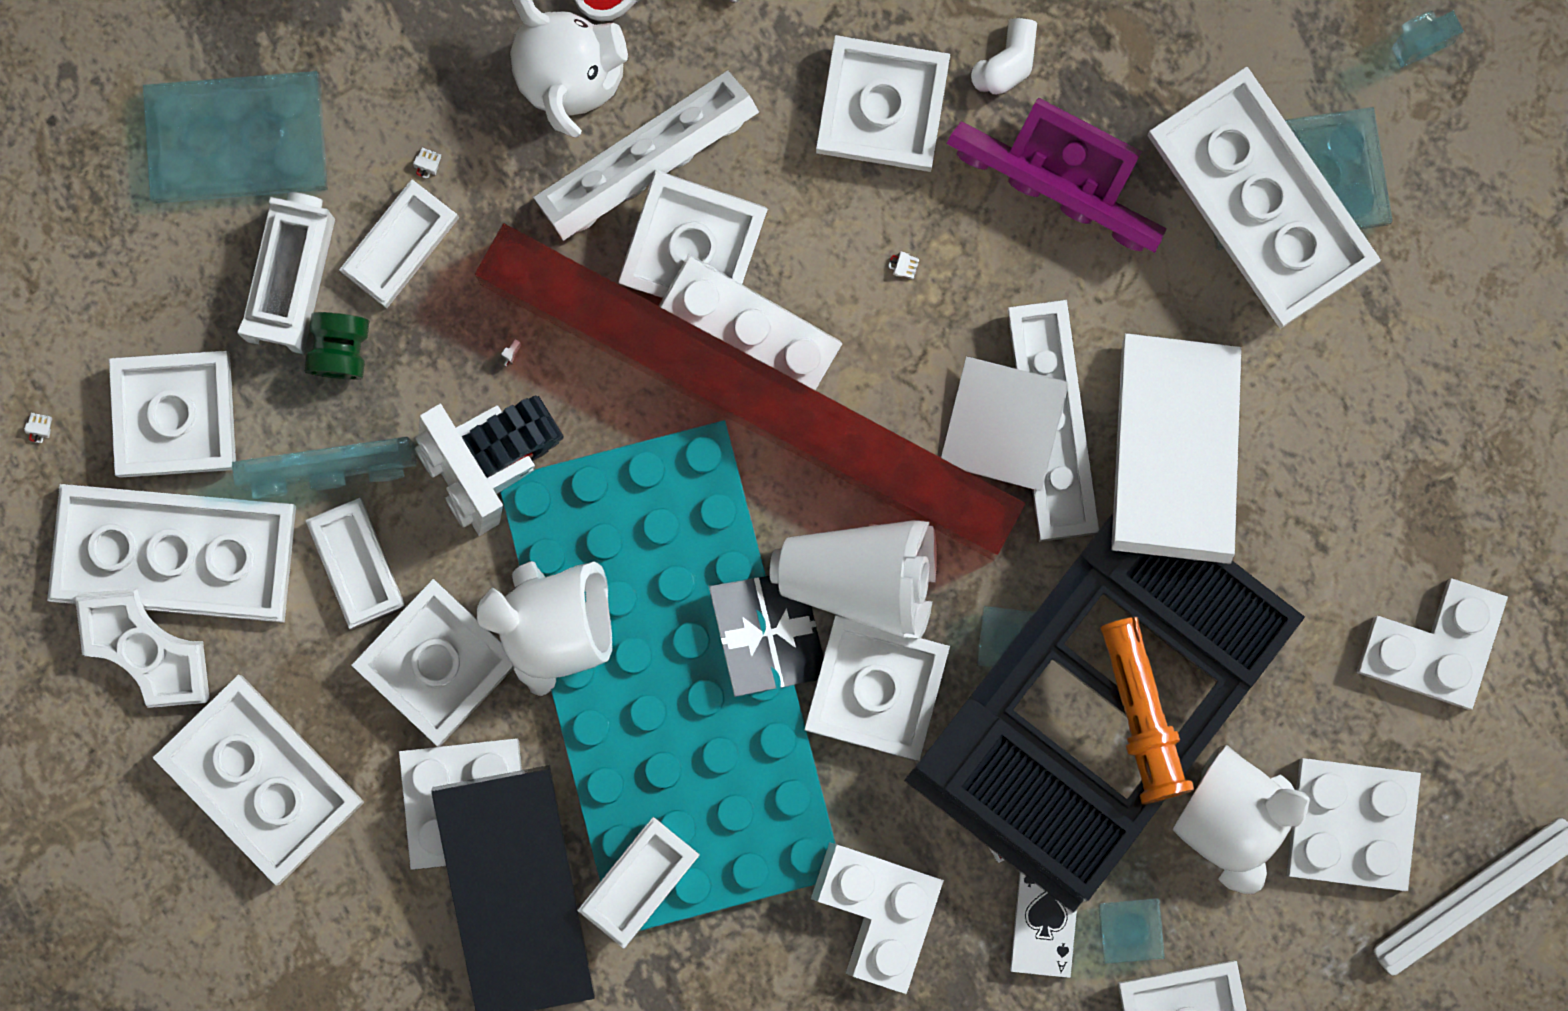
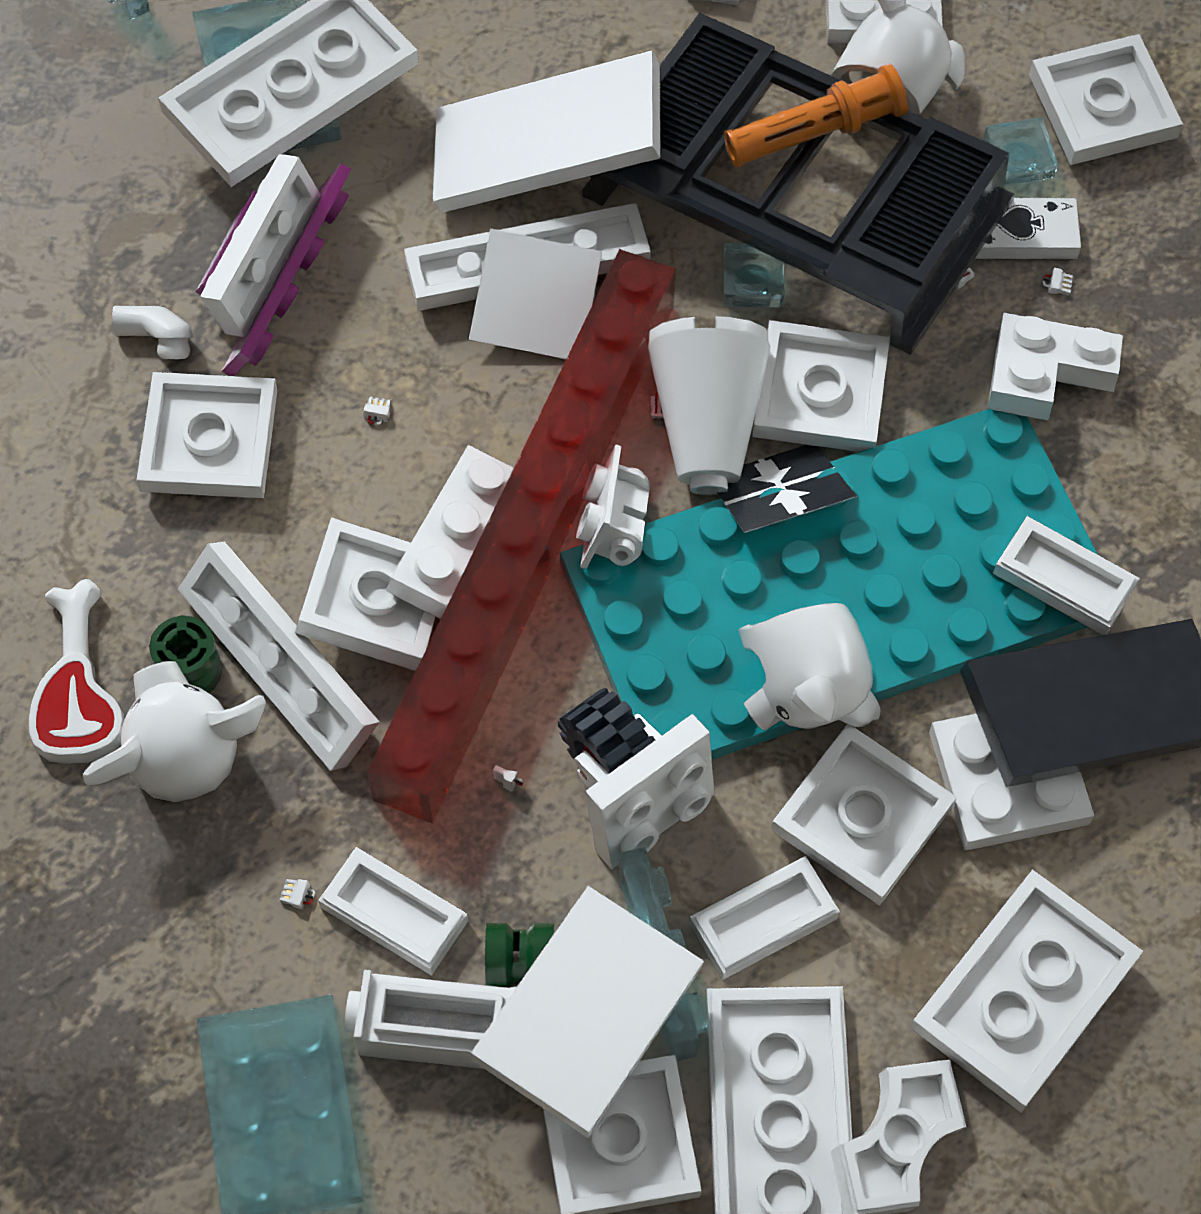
camera: 100 degrees left, 20 degrees down
none -> dark green wheel [149,615,222,693]
none -> white plate [200,154,321,337]
none -> white tile [470,886,704,1138]
none -> white hinge [576,444,650,569]
none -> white piece [1043,268,1073,296]

